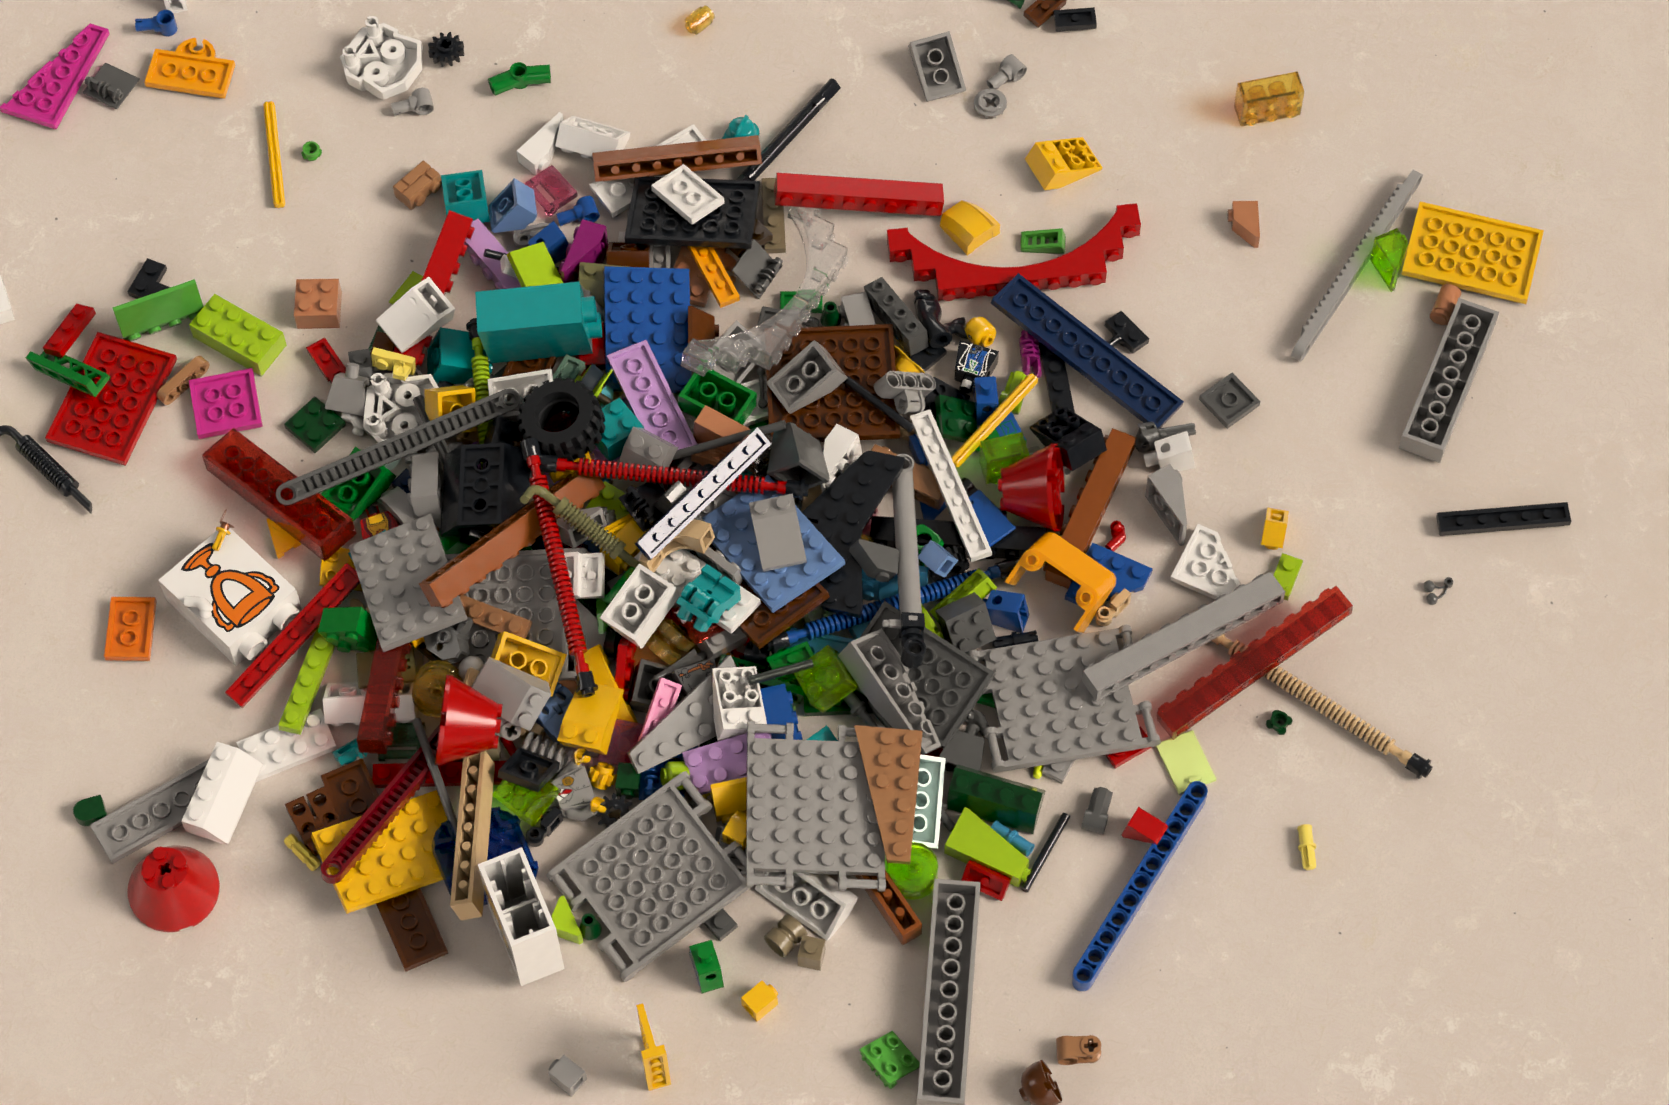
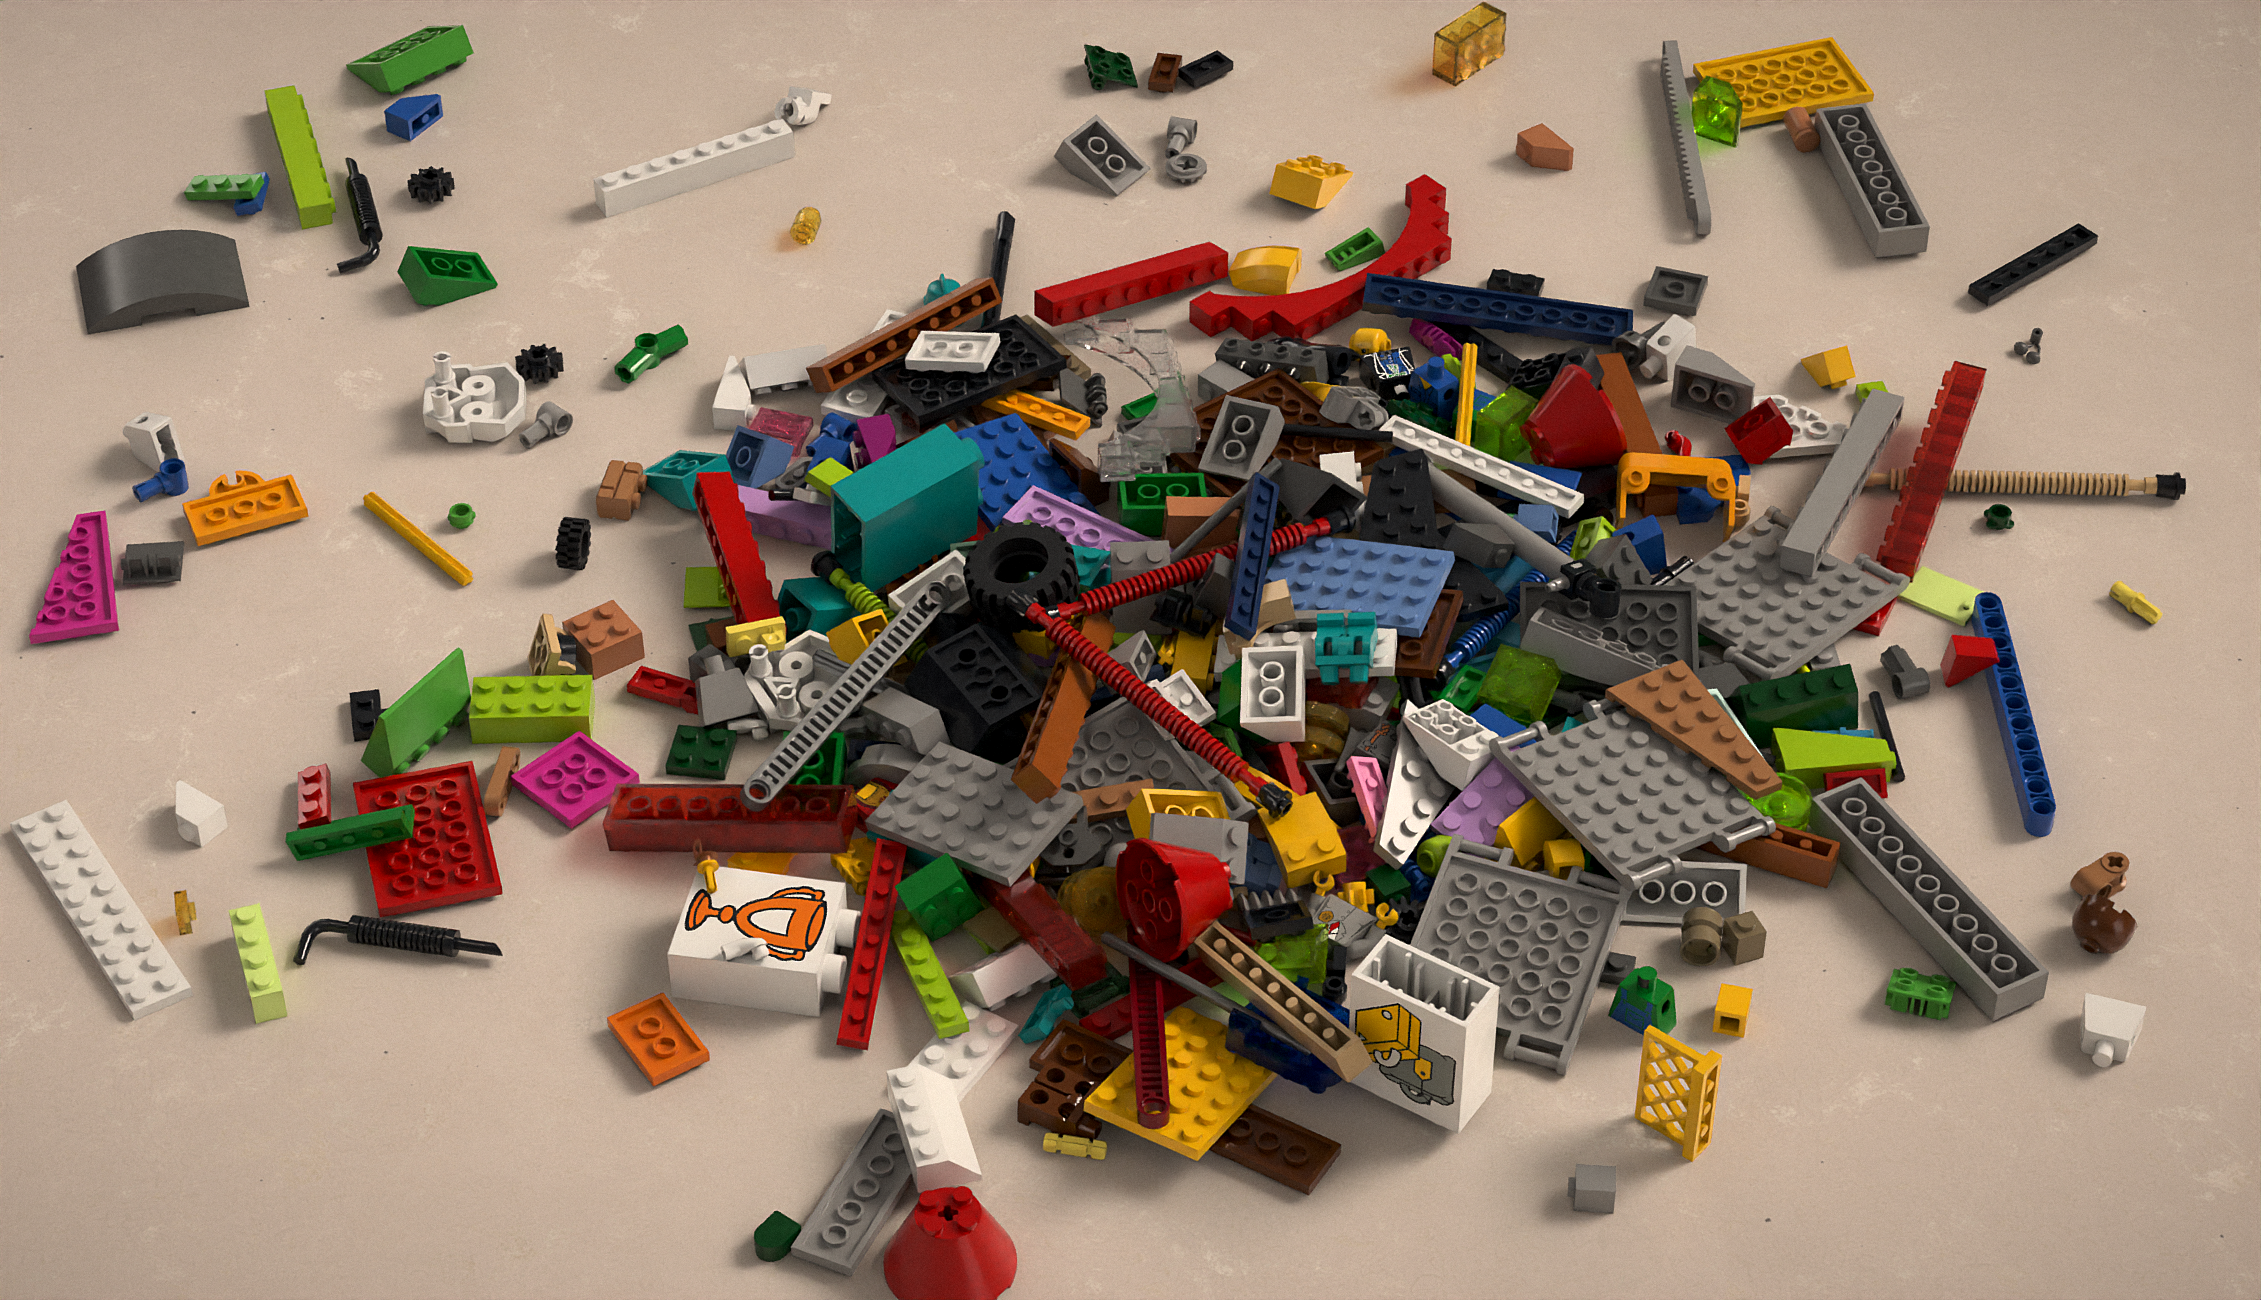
camera: 35 degrees left, 20 degrees down
white slope [376,277,455,353] -> none
olive piece [520,485,640,568] -> none
pearl dark grey bar [747,659,814,685] -> none
light grey slope [749,493,807,572] -> none
dark green cone [820,301,841,327] -> none
none -> tan piece [527,613,576,676]
none -> black tyre [555,517,591,570]
none -> red slope [1724,397,1793,465]

